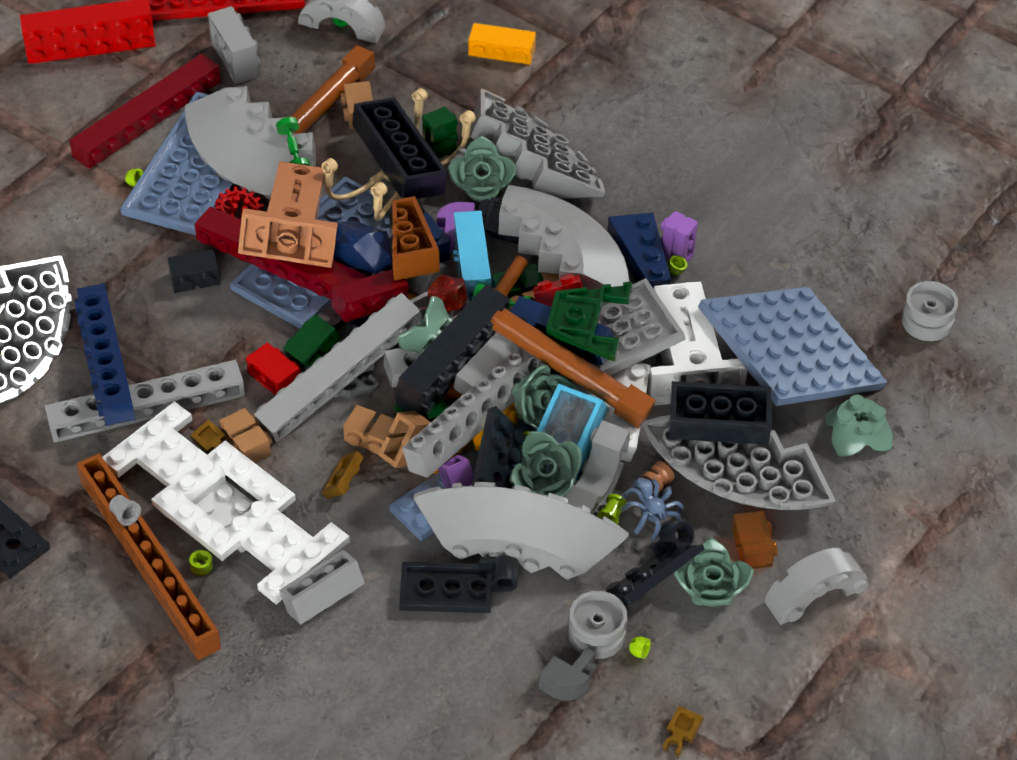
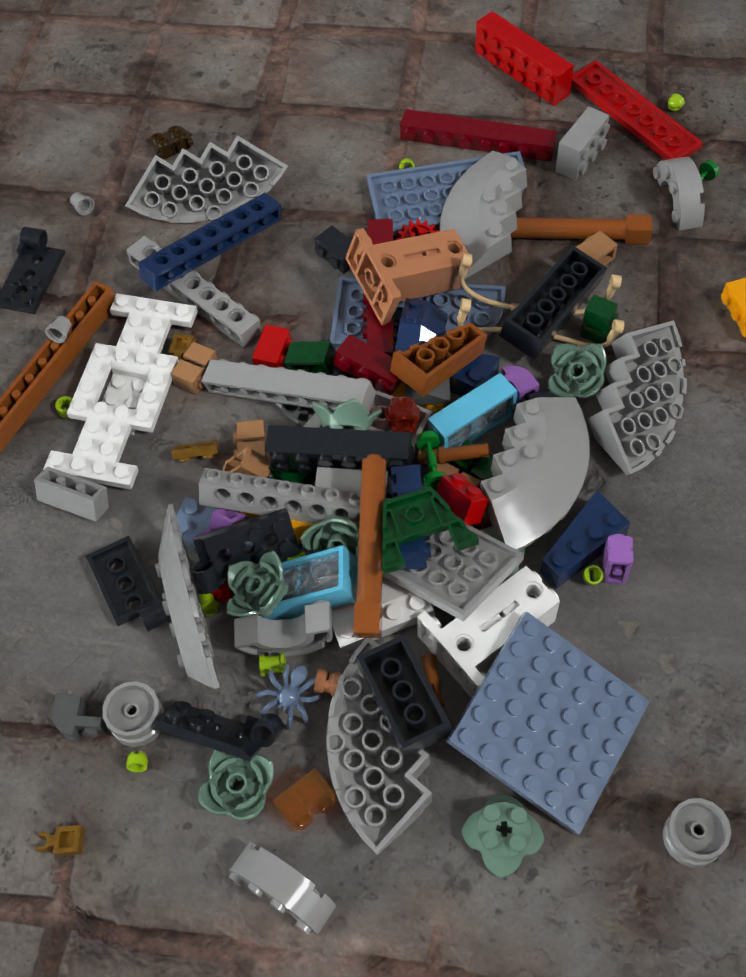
camera: 65 degrees right, 10 degrees up
green wheel [276,117,310,166] -> none

